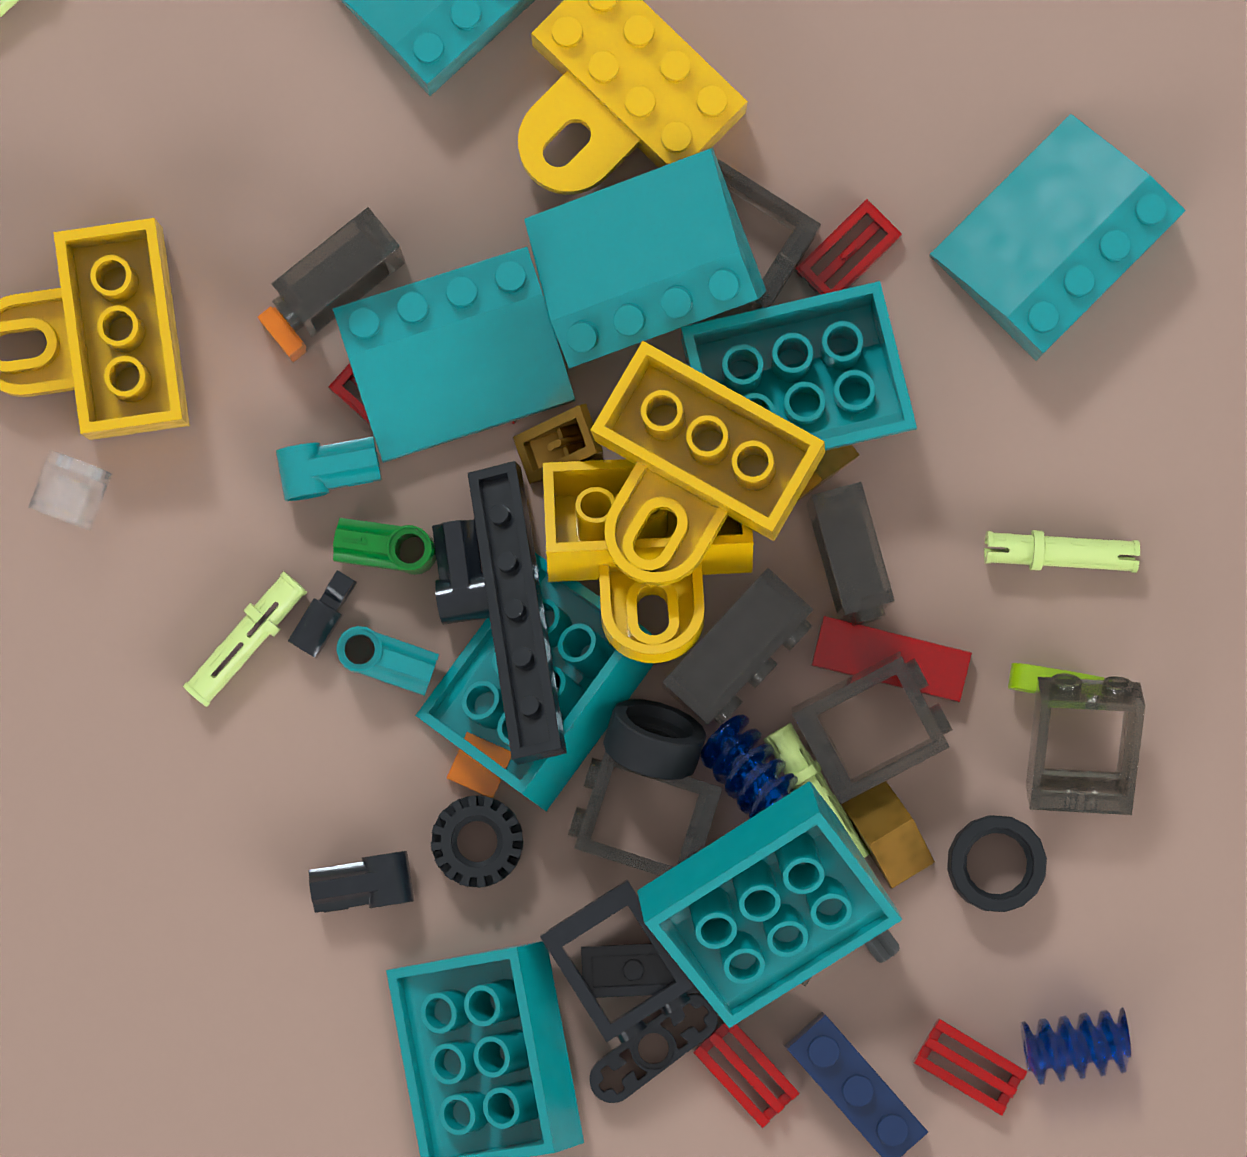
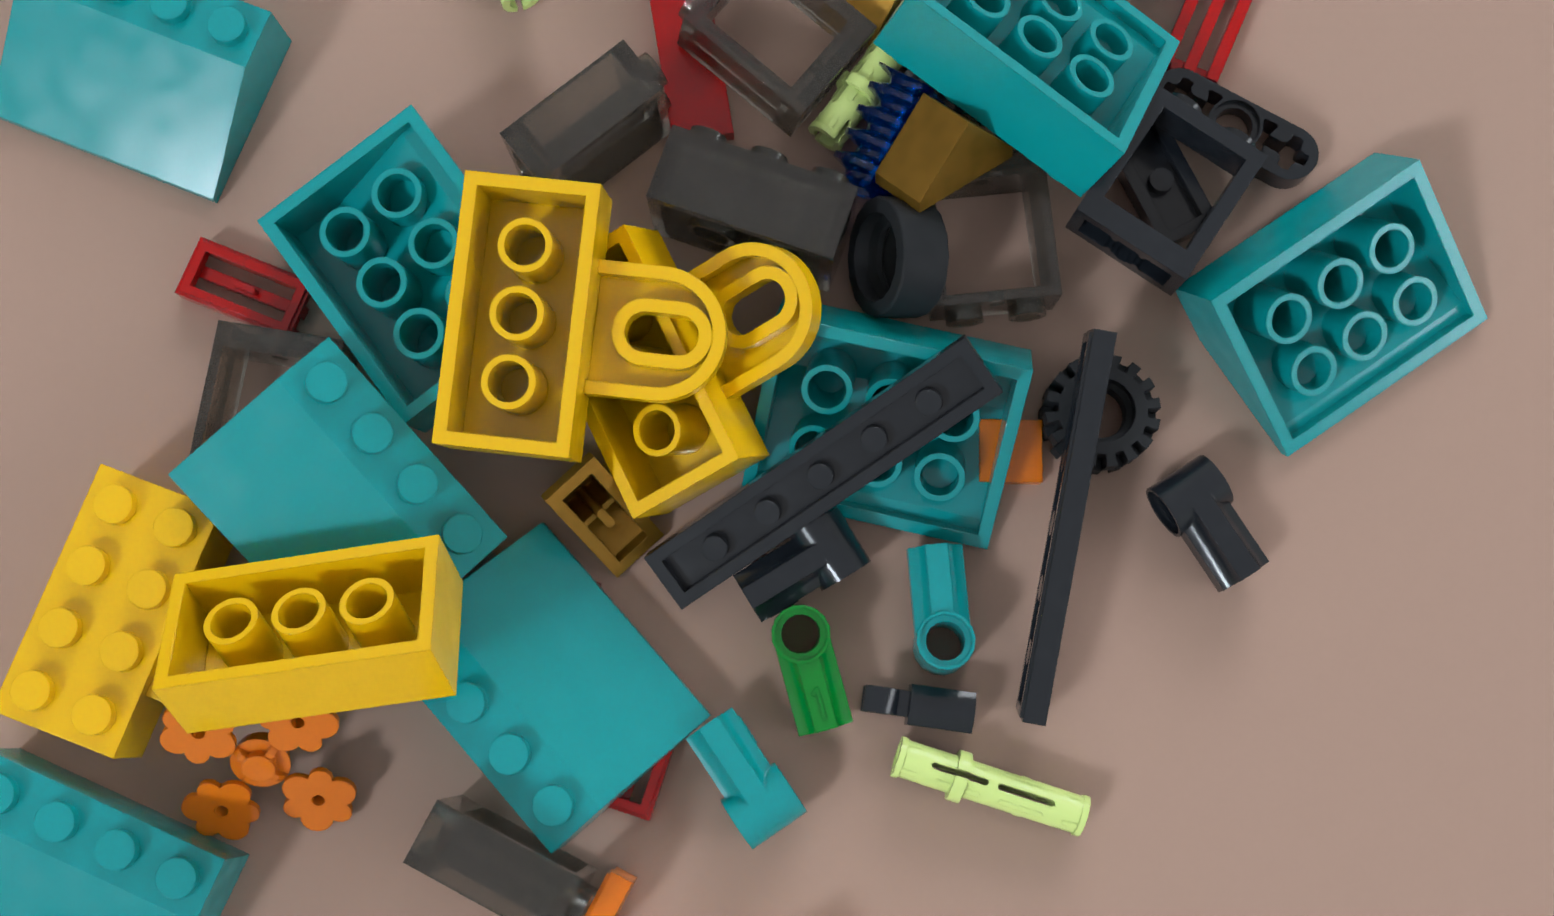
camera: 110 degrees left, 5 degrees down
none -> yellow brick [152,535,463,734]
none -> orange plant [160,709,357,840]
none -> pearl gold slope [875,93,1013,213]
none -> black tile [1016,329,1117,726]

